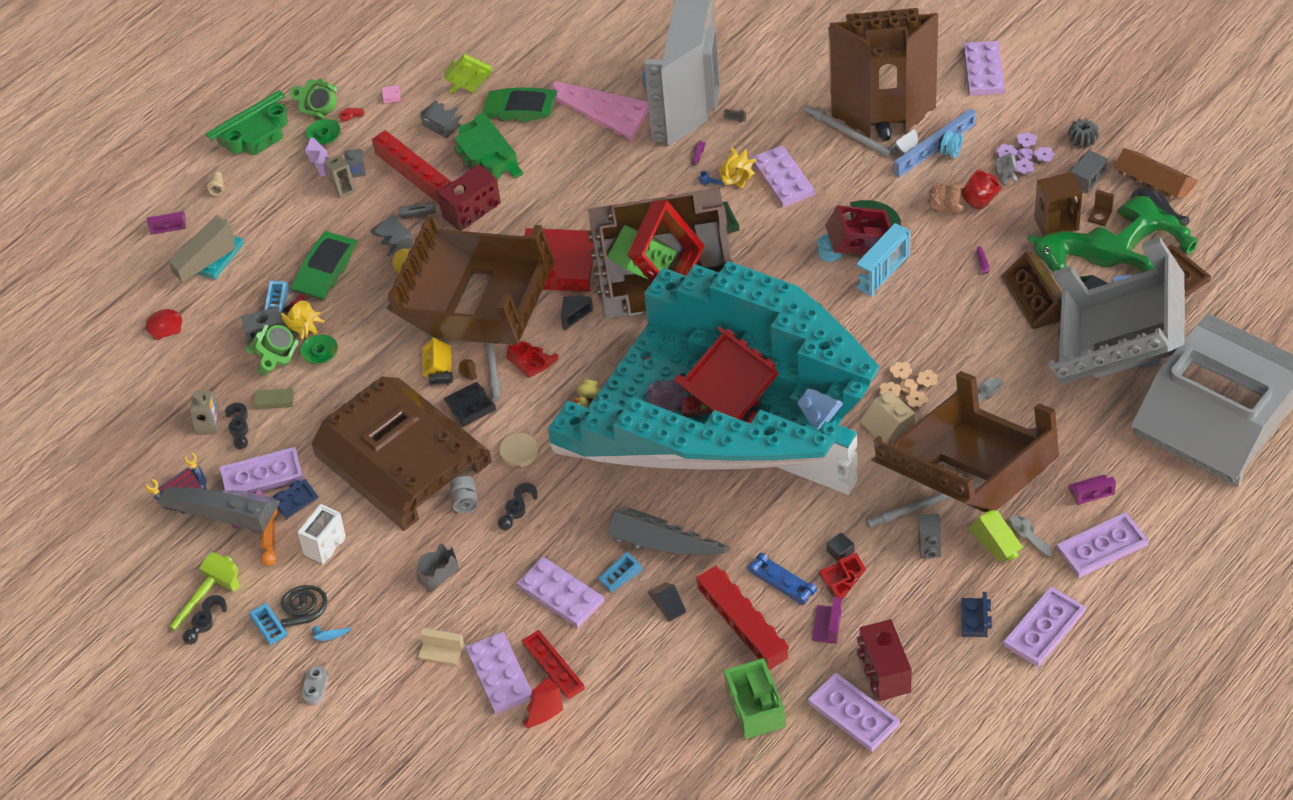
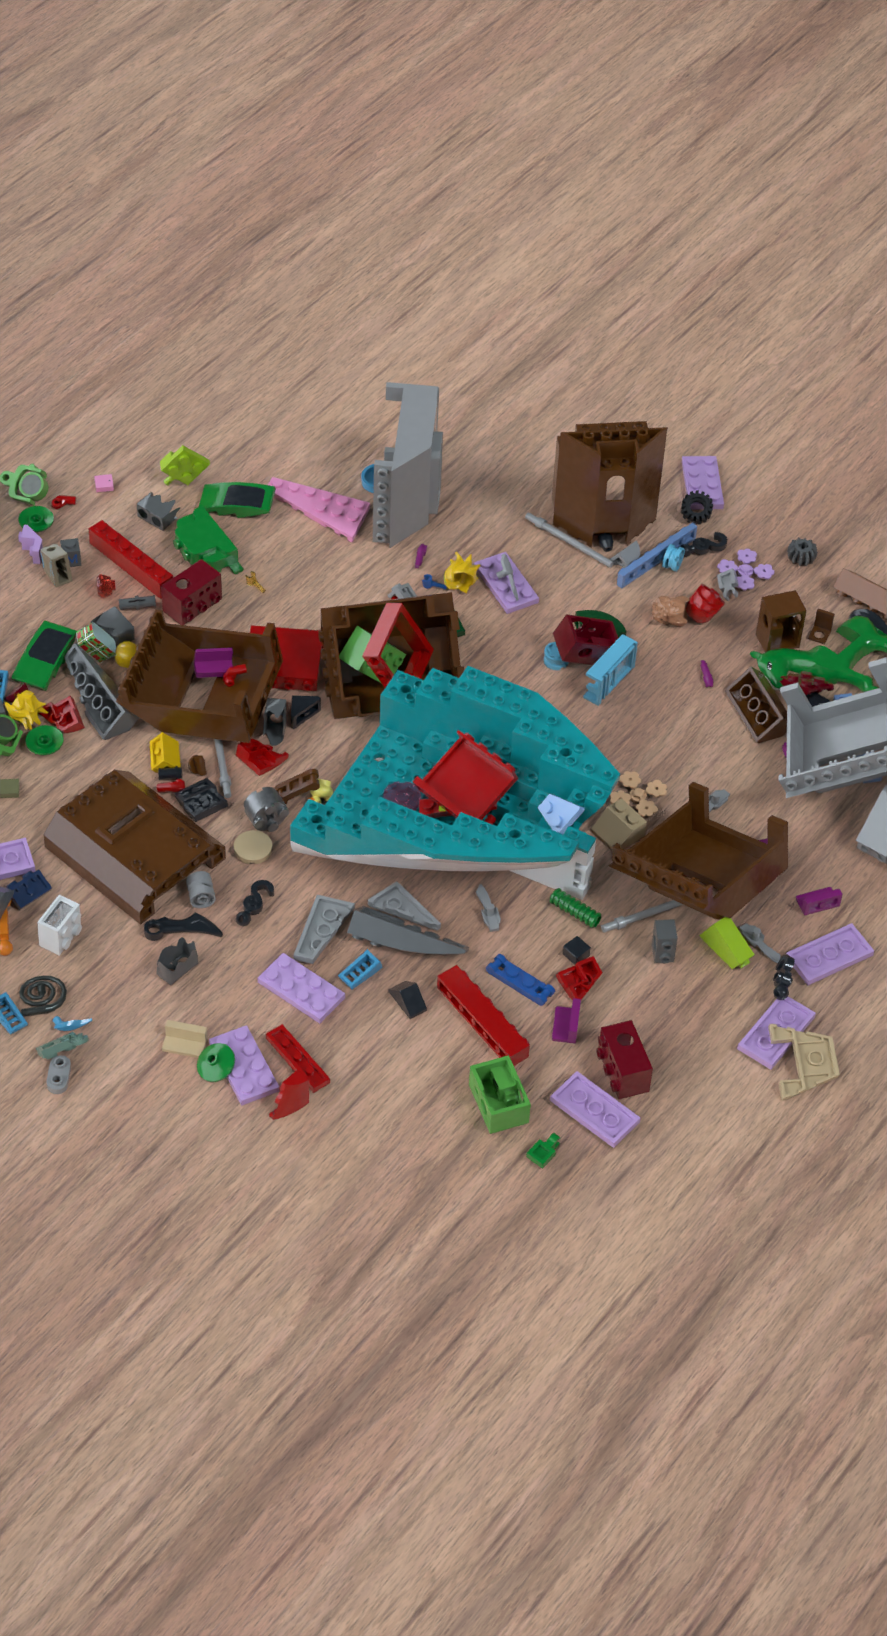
camera: 10 degrees left, 0 degrees up
clear smoke pin [723,109,747,123] -> none
dark blue bracket [961,592,992,637] -> none
dark grey brick [1069,150,1108,193] -> none
none -> sand green hinge [36,1032,89,1059]
none -> red slope [39,696,85,733]
none -> dark grey wedge [64,643,139,740]
none -> piece [76,622,116,663]
none -> clear red cone [97,574,116,599]
none -> black piece [144,912,223,941]
none -> red arm [156,779,185,793]
none -> magenta panel [194,648,233,678]
none -> green dish [197,1043,235,1082]
none -> red arm [223,664,247,687]
none -> flat silver brick [244,787,289,832]
none -> clear yellow hand [245,571,266,593]
none -> dark grey piece [263,698,286,746]
none -> reddish brown plate [275,769,320,804]
none -> light grey wing [294,895,355,964]
none -> light grey wing [368,881,441,931]
none -> light grey bracket [387,583,417,599]
none -> light grey piece [476,884,501,932]
none -> light grey piece [496,554,518,600]
none -> green plate [526,1133,560,1169]
none -> green piece [550,888,602,928]
none -> black piece [680,532,728,557]
none -> black tyre [681,490,713,525]
none -> tan wing [768,1024,840,1101]
none -> black piece [773,954,795,1000]
none -> dark red plate [780,671,834,695]

